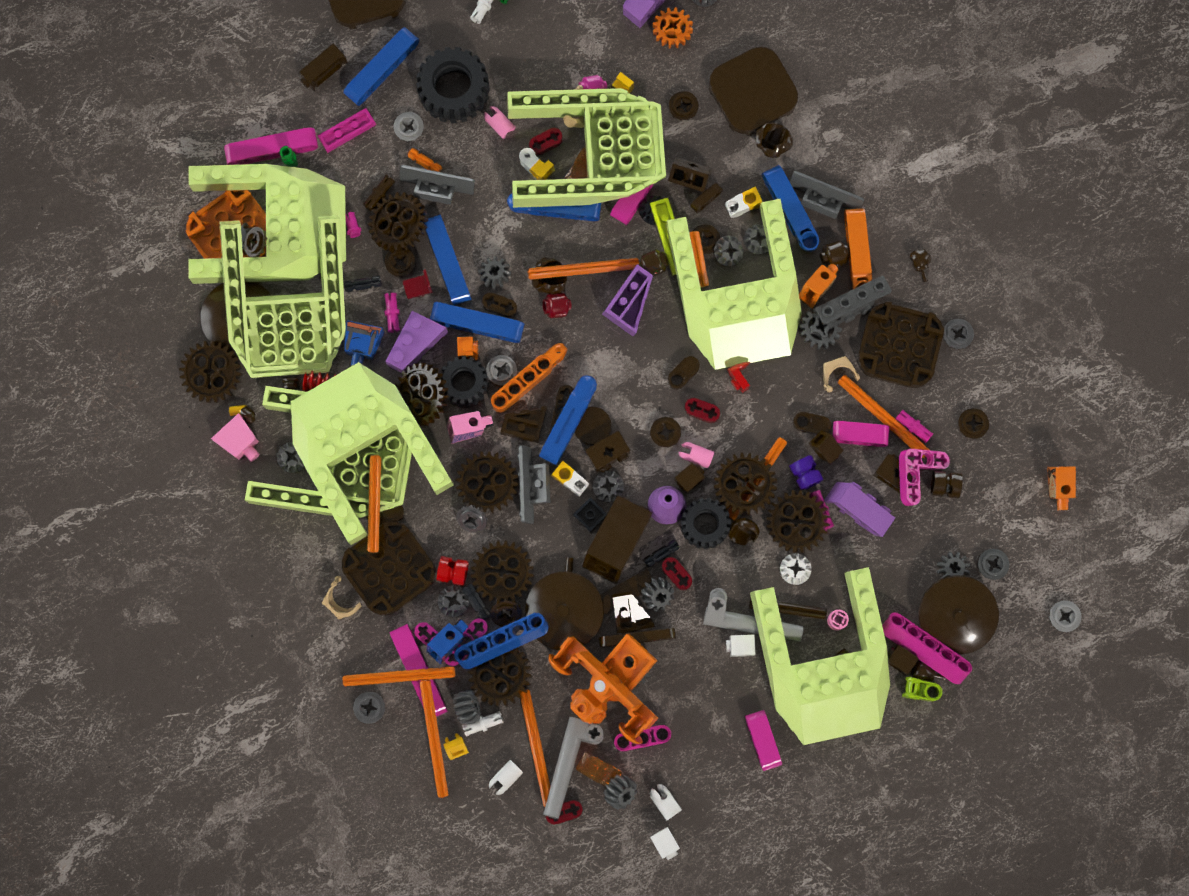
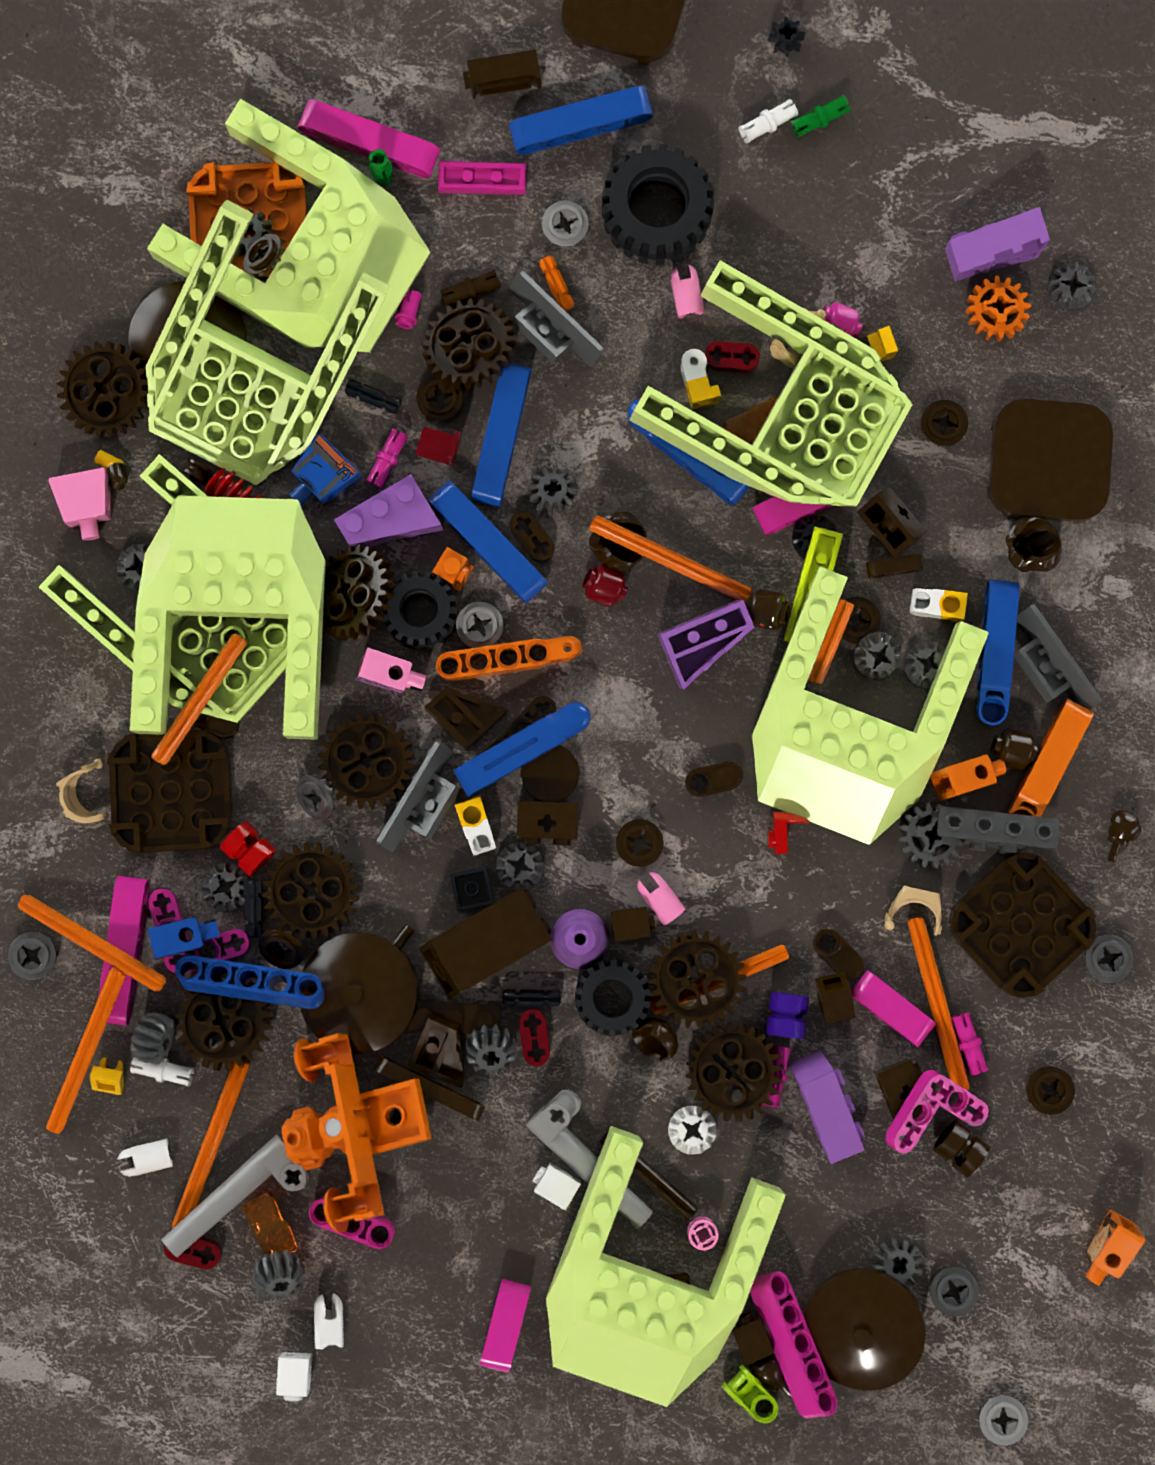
camera: 30 degrees right, 5 degrees up
dark red beam [684,398,720,423] -> none

